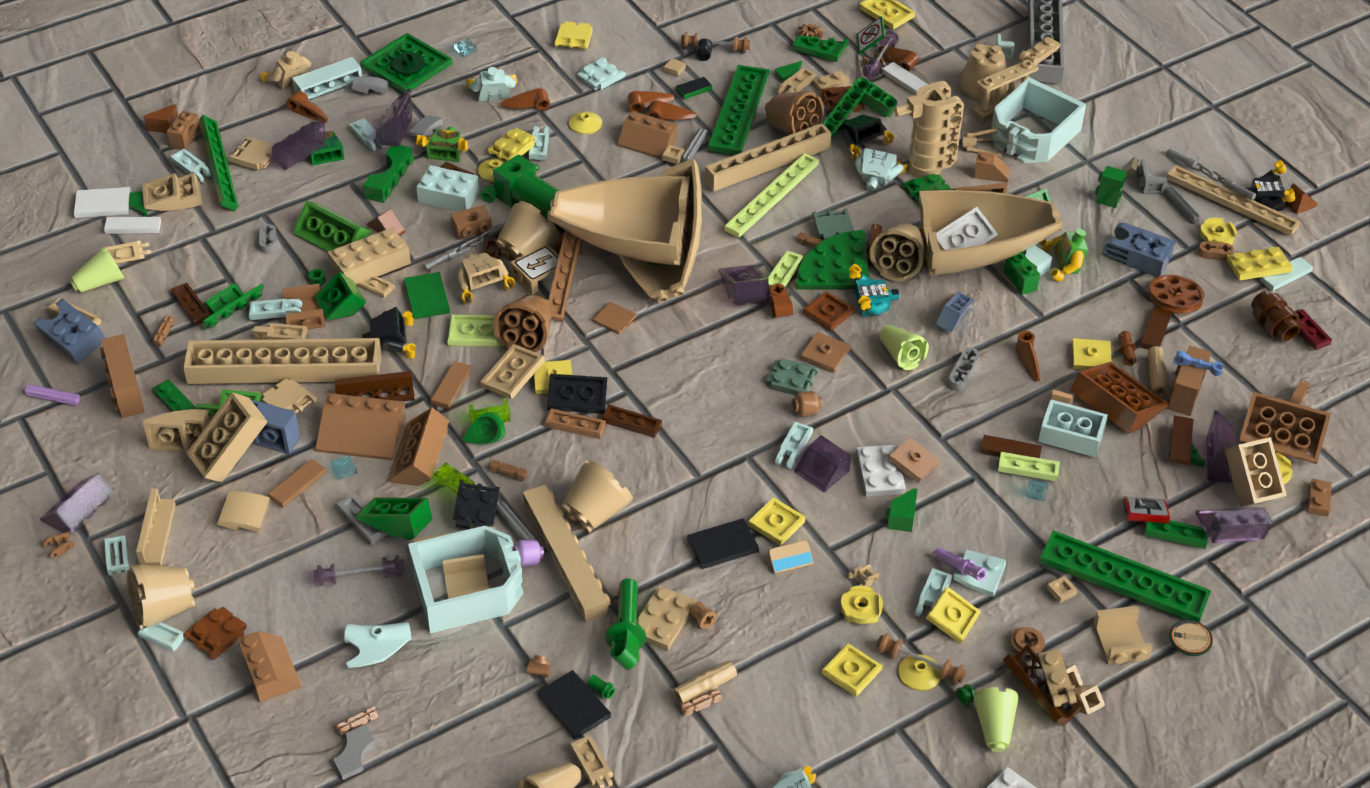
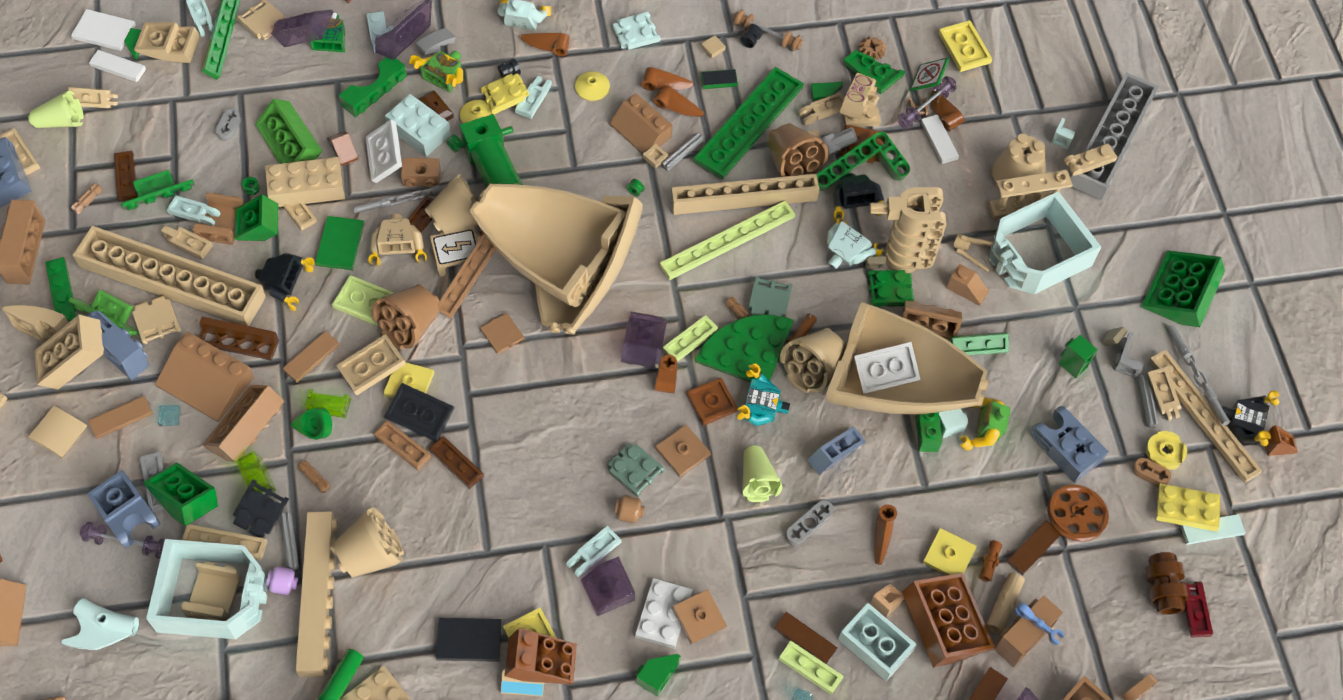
camera: 20 degrees right, 15 degrees up
none -> sand blue brick [87,470,161,548]
none -> white plate [366,119,402,183]
none -> black wheel [497,58,521,78]
none -> dark orange slope [504,628,577,684]
none -> light grey piece [821,127,858,156]
none -> tan piece [840,73,879,120]
none -> dark tan tile [864,256,887,269]
none -> green slope [1142,250,1225,328]
none -> tan hinge [1147,367,1181,421]

